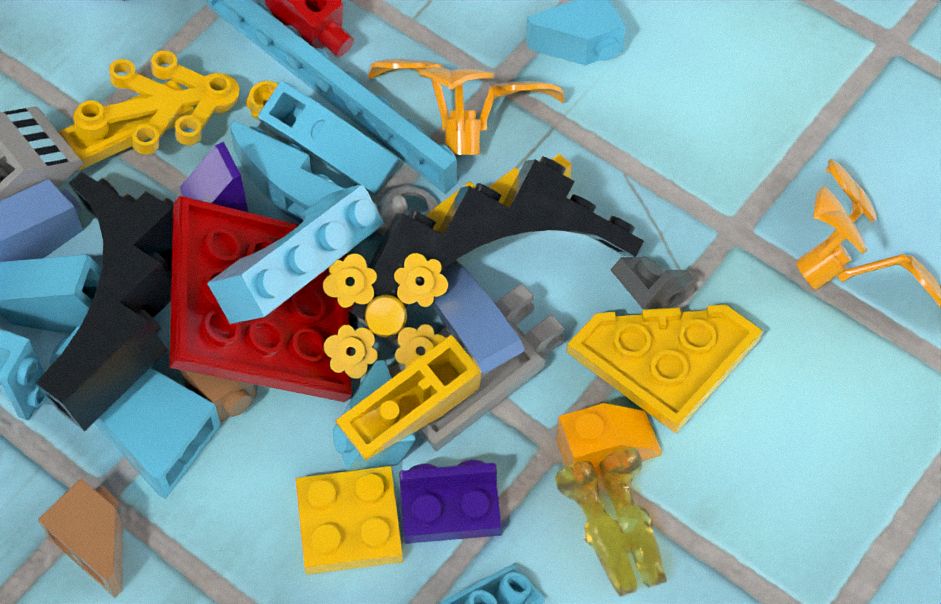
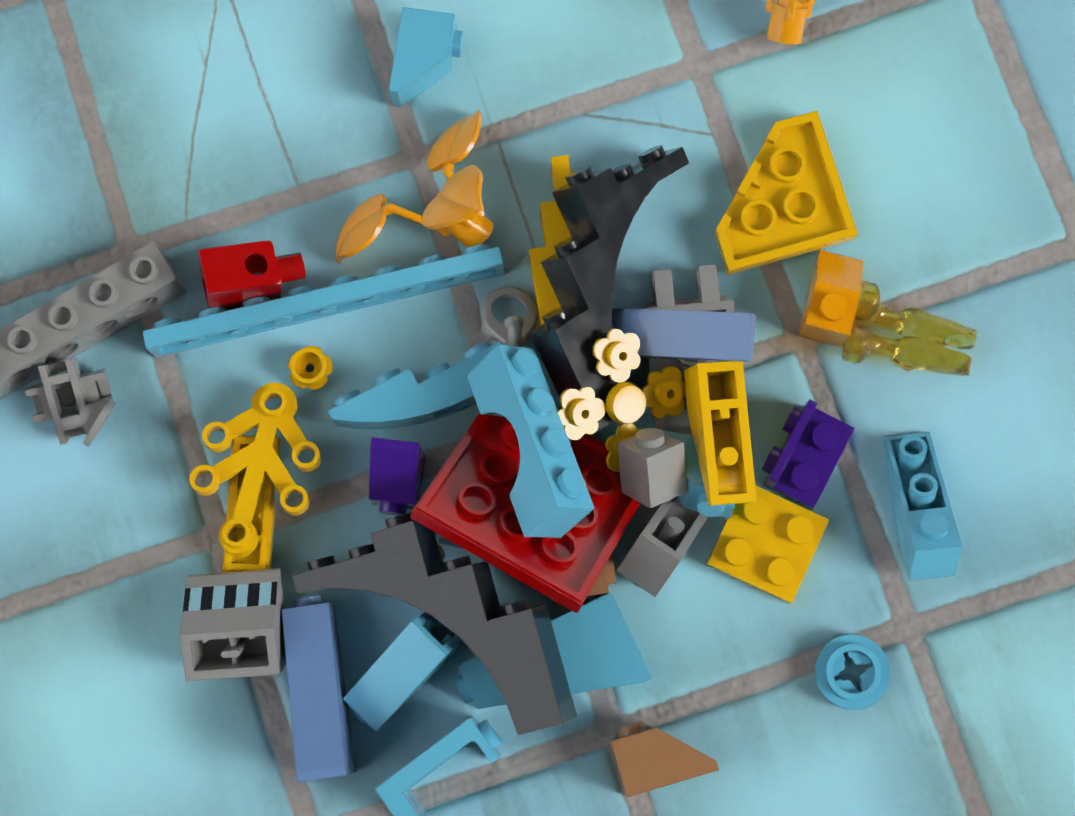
camera: 55 degrees left, 20 degrees up
medium azure slope [257,80,400,196] -> none
dark grey bracket [611,257,693,309] -> none
none -> light grey brick [617,428,687,508]
none -> light grey slope [617,497,708,597]

